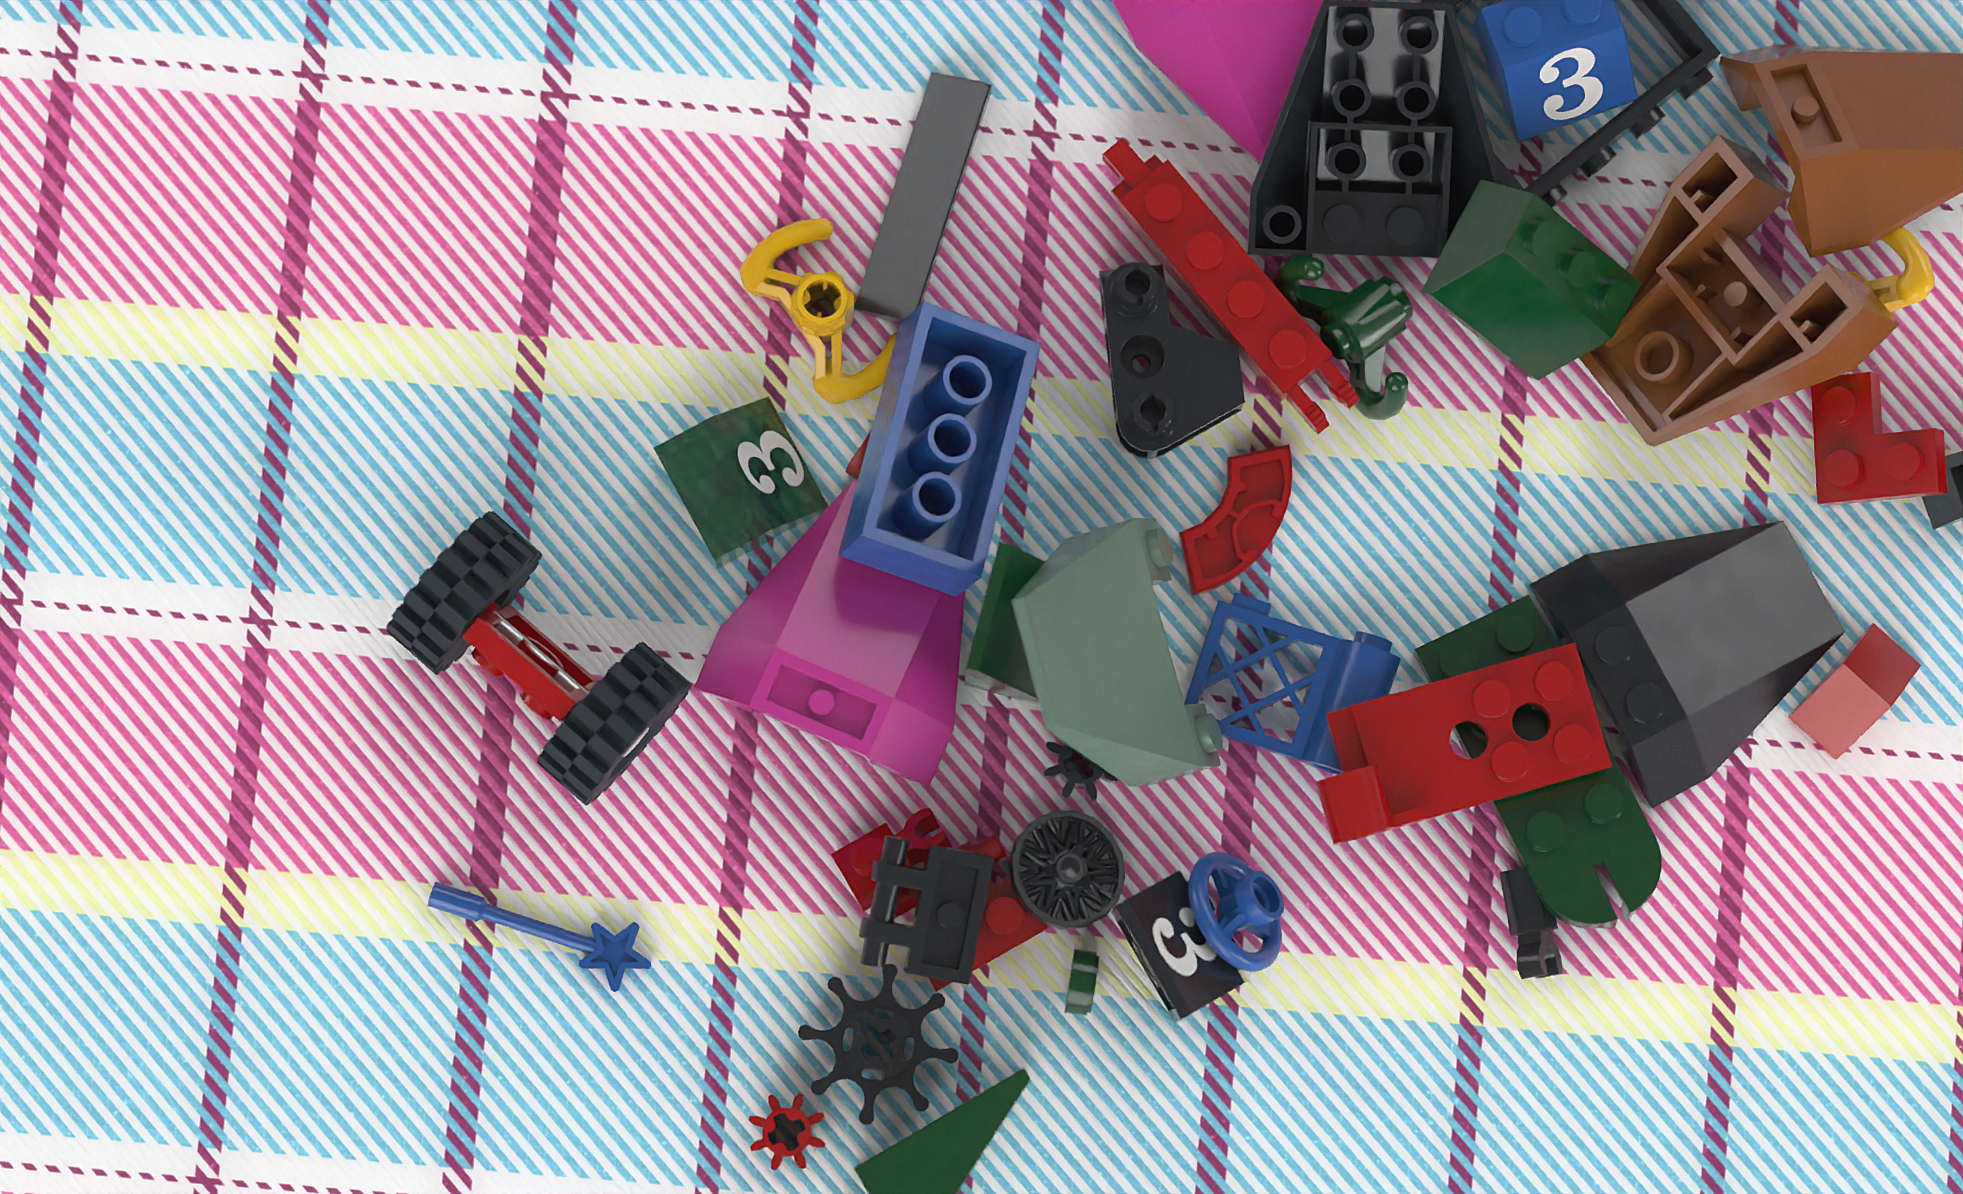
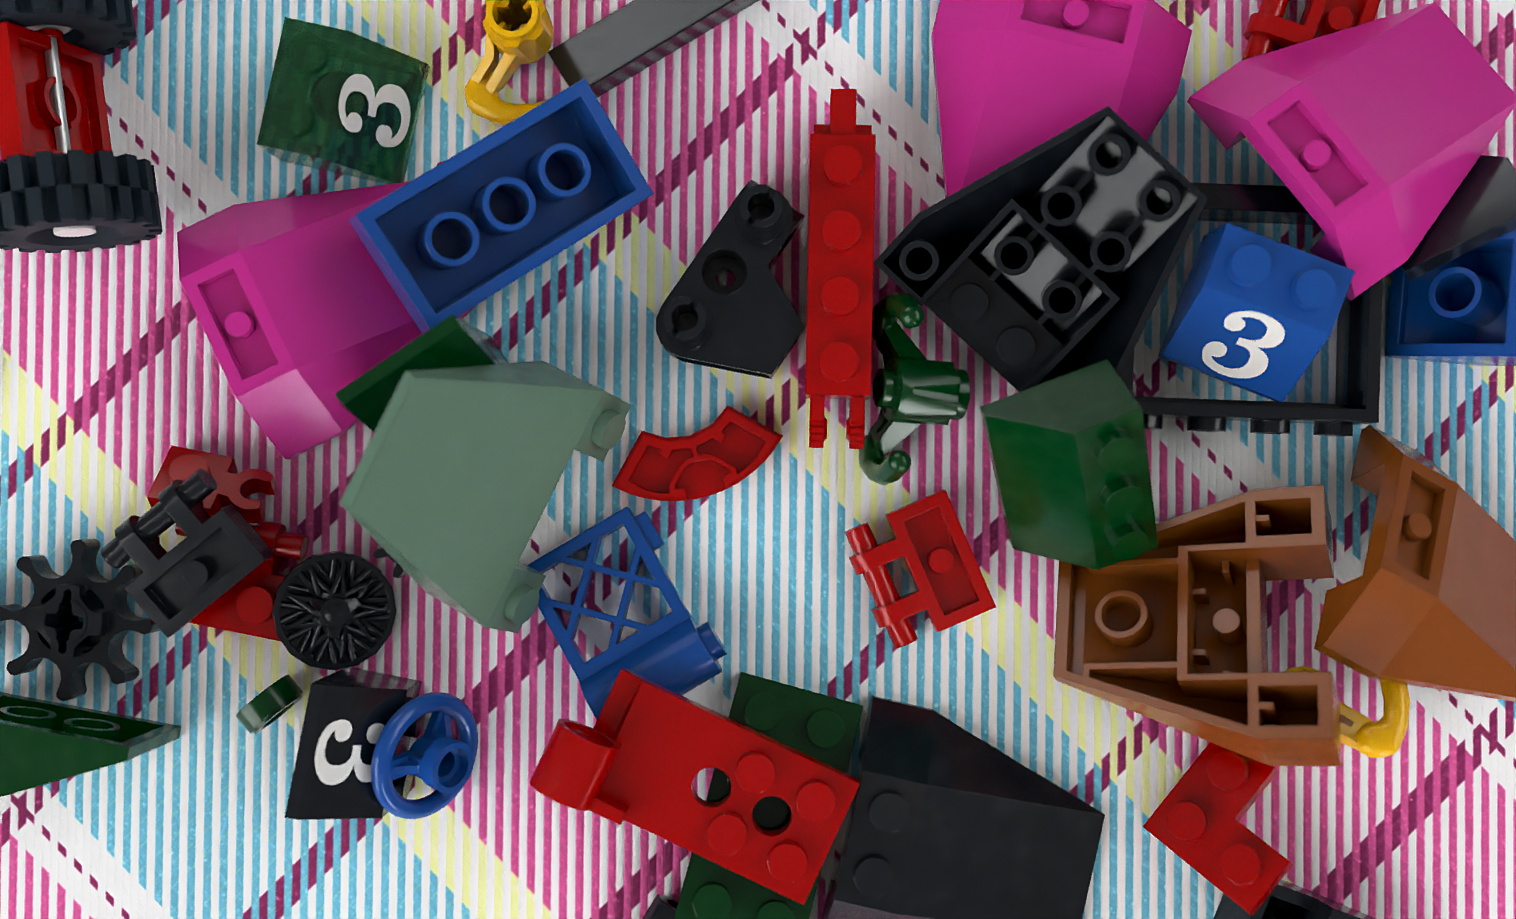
camera: 45 degrees right, 5 degrees up
none -> red plate [845,489,996,648]

